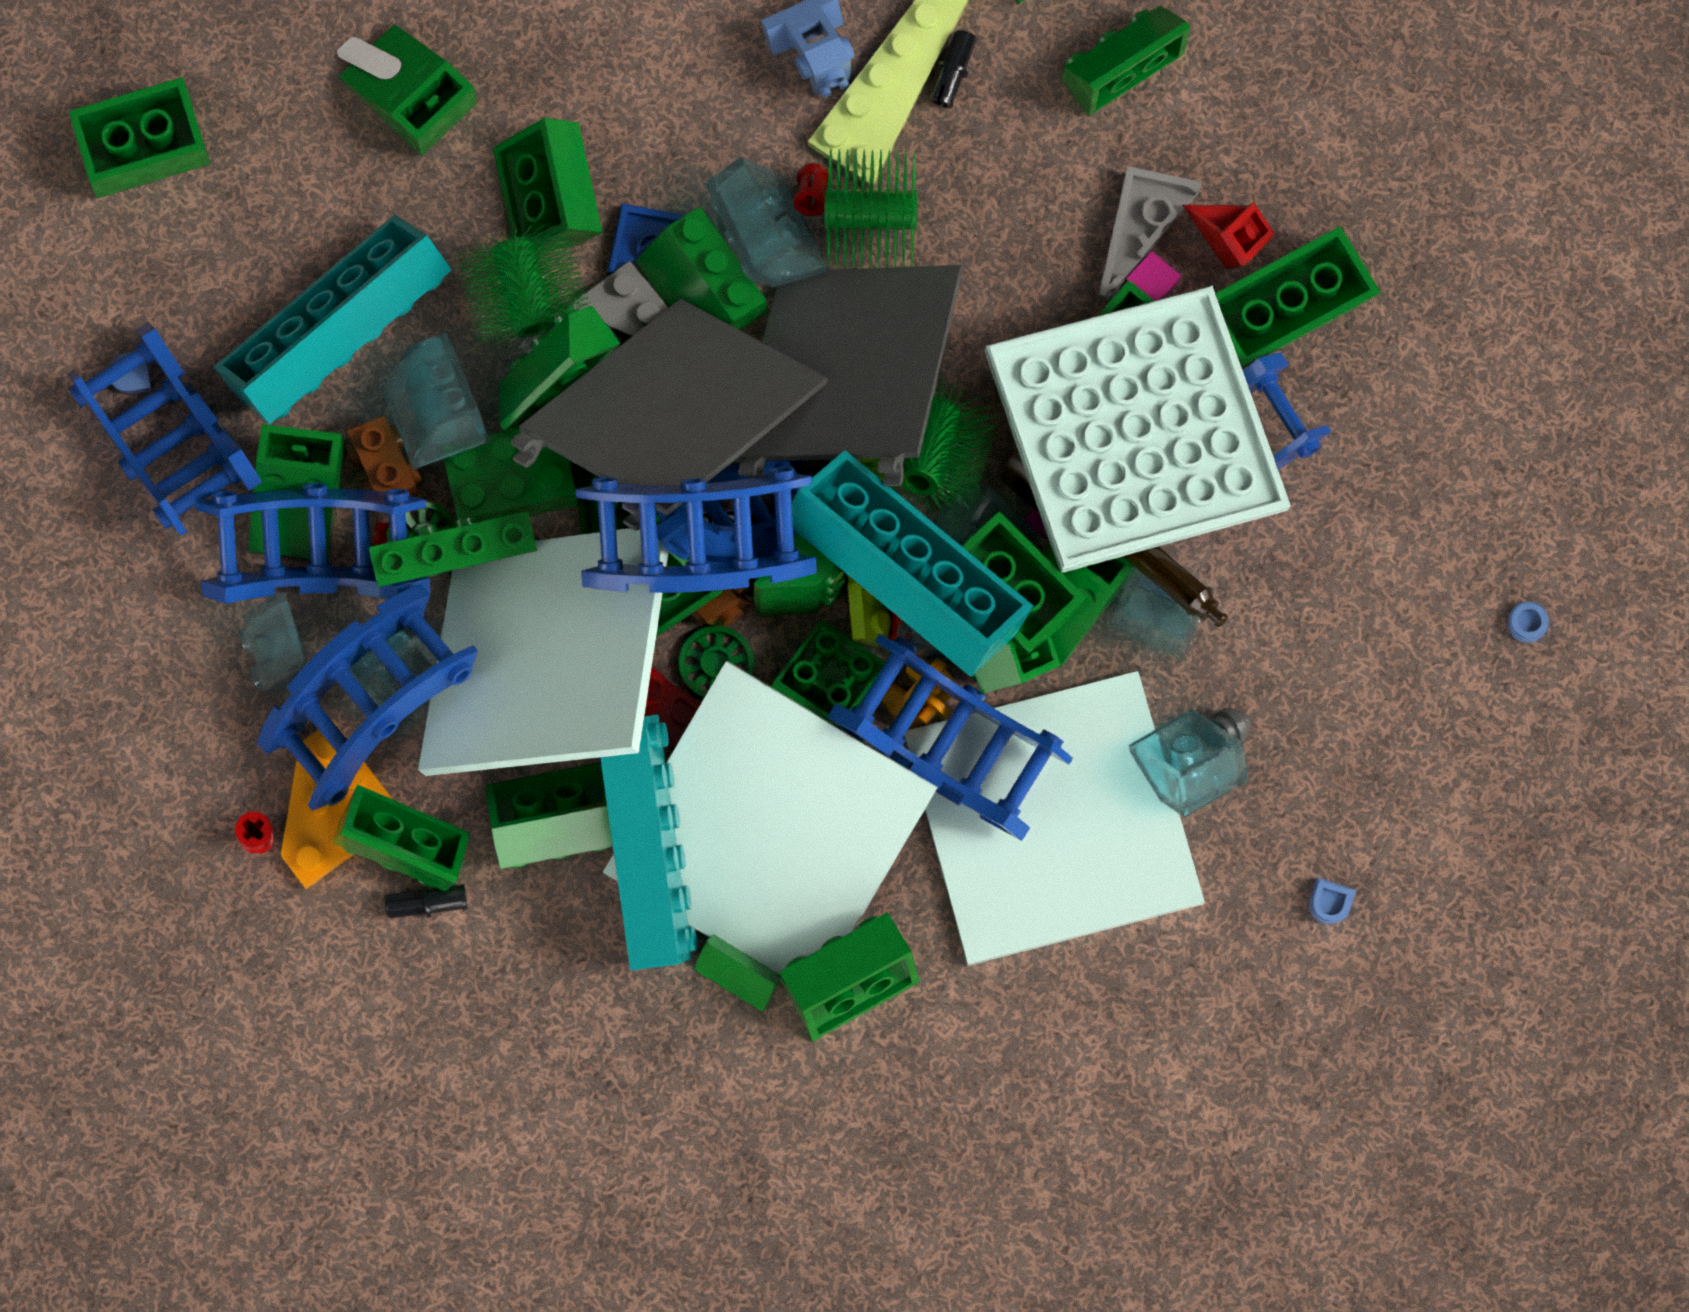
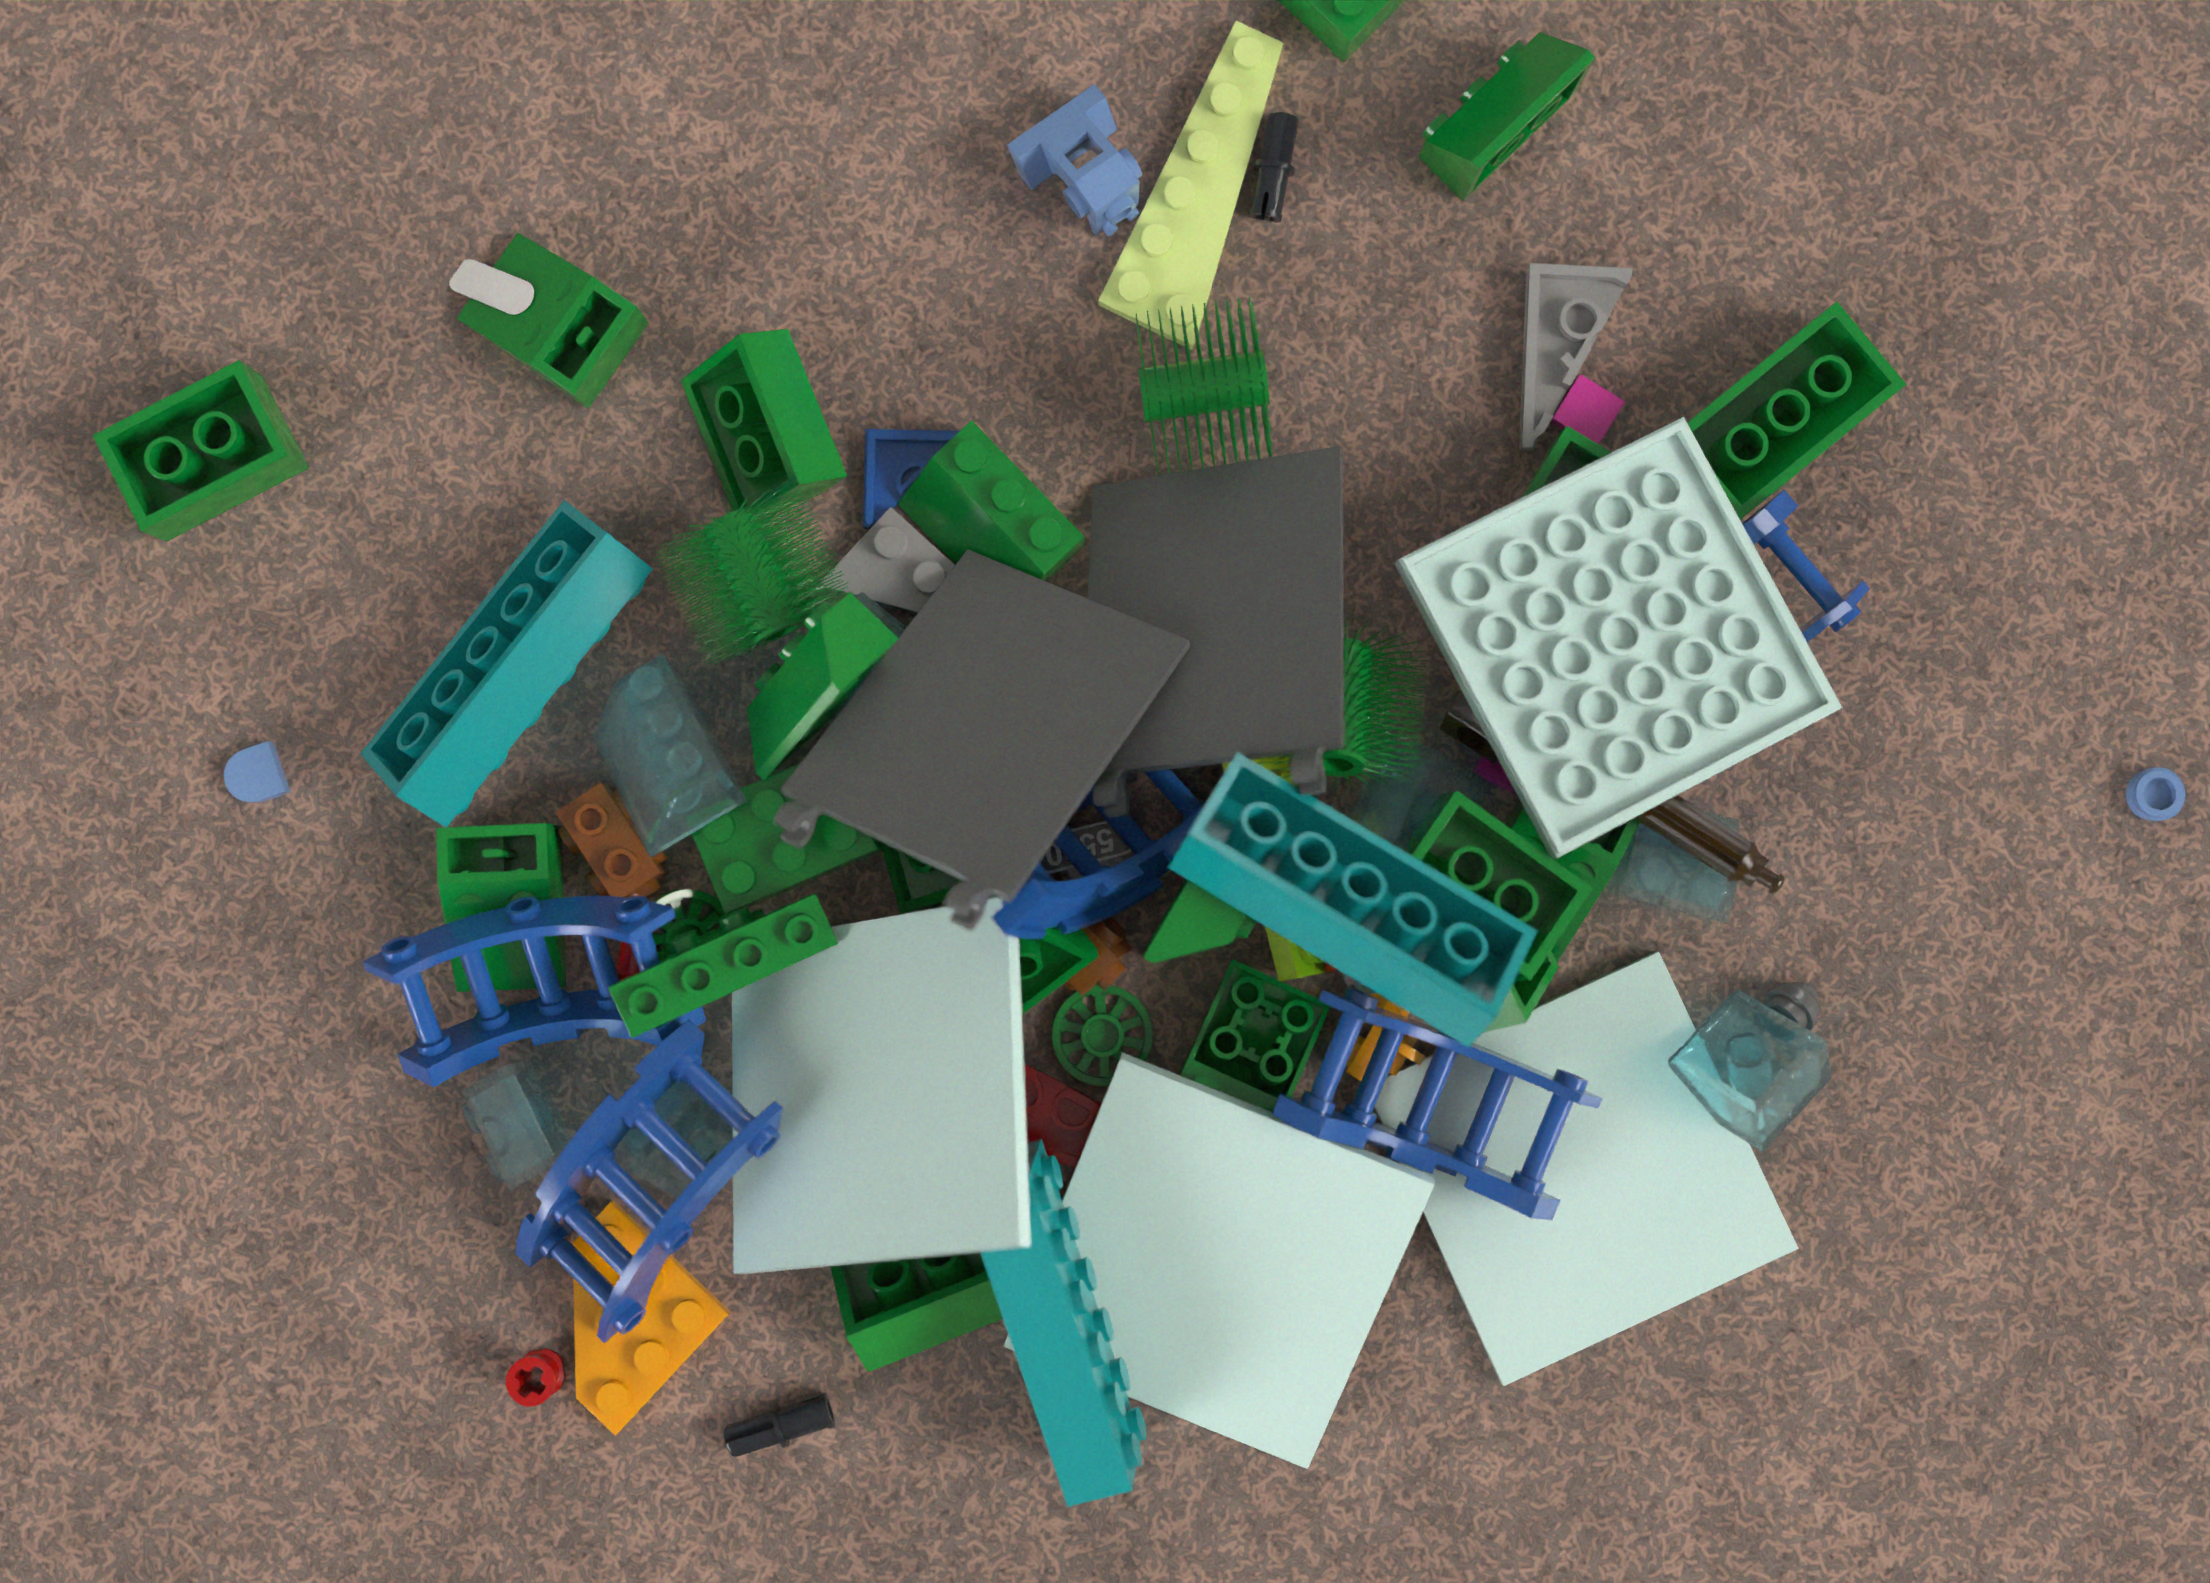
camera: 10 degrees left, 10 degrees up
blue fence [68,322,262,536] -> none
green slope [332,784,470,892] -> none
blue fence [576,467,817,593] -> none
green slope [693,934,782,1012] -> none
clear light blue slope [706,156,830,287] -> none
green slope [779,912,920,1042] -> none
red bush [793,163,828,217] -> none
red slope [1182,202,1275,269] -> none
medium blue tile [1309,877,1356,925] -> none

